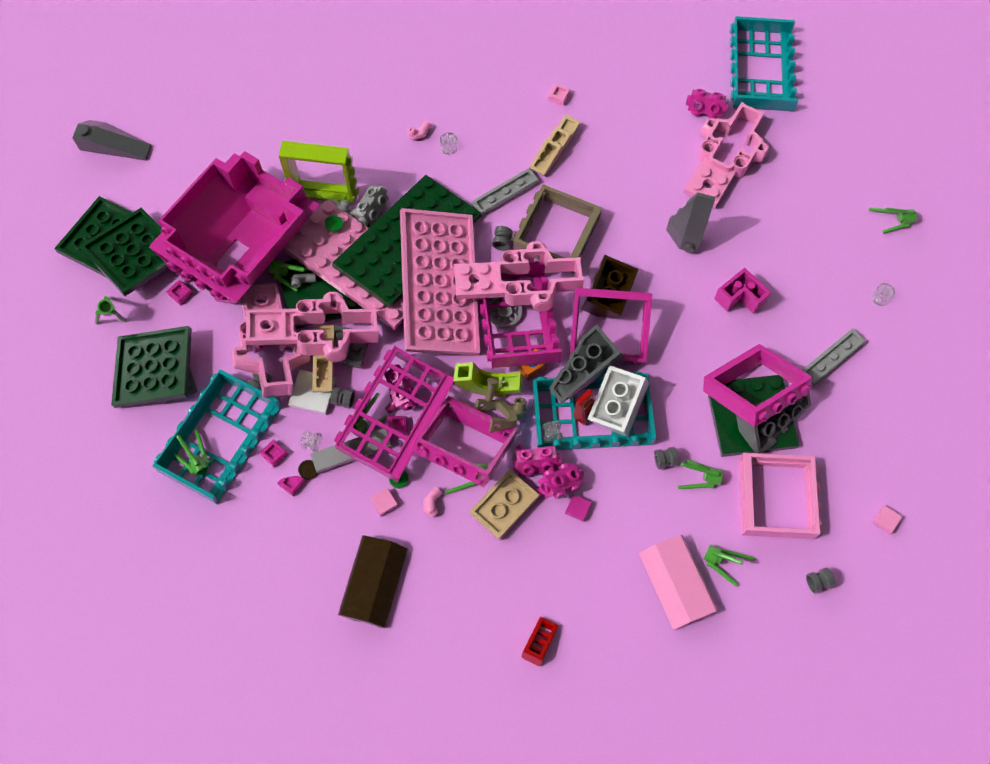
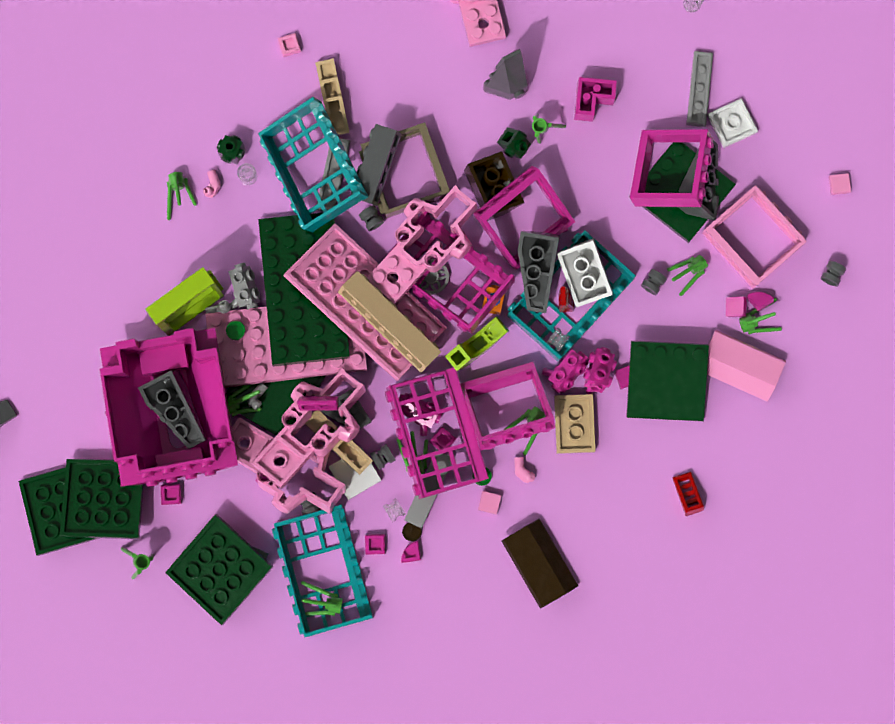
camera: 45 degrees left, 15 degrees up
dark tan piece [475,378,527,433] -> none
none -> dark grey wedge [138,369,206,449]
none -> bright green plant [167,172,197,220]
none -> dark green brick [217,135,246,165]
none -> teal window [258,97,368,232]
none -> dark pink slope [297,396,339,411]
none -> tan brick [338,271,441,373]
none -> dark grey brick [351,124,401,206]
none -> dark green brick [497,127,531,159]
none -> bright green plant [532,113,566,144]
none -> dark green plate [626,341,709,421]
none -> white tile [707,98,758,148]
none -> tile [726,297,746,317]
none -> dark pink tile [747,292,774,312]

